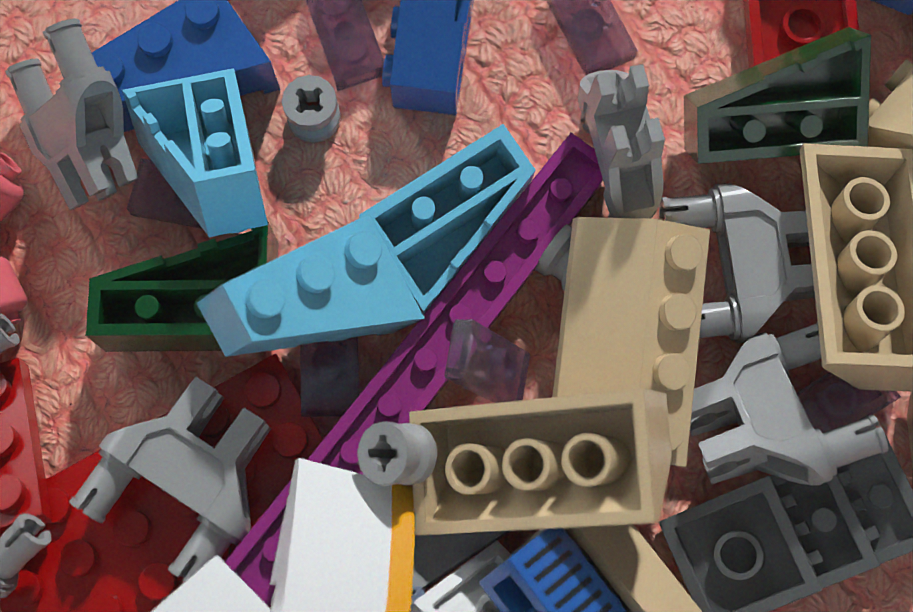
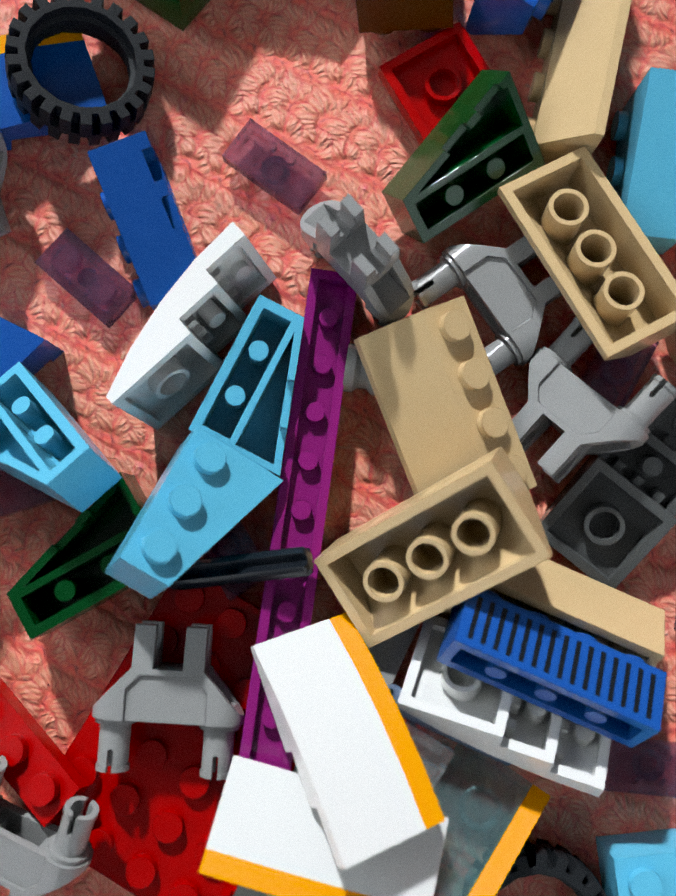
camera: 30 degrees left, 10 degrees up
light grey wheel [282,75,341,143] -> none
light grey wheel [358,422,437,485] -> none
plate [444,319,530,403] -> none
none -> white slope [106,221,276,430]
none -> black axle [169,547,314,590]

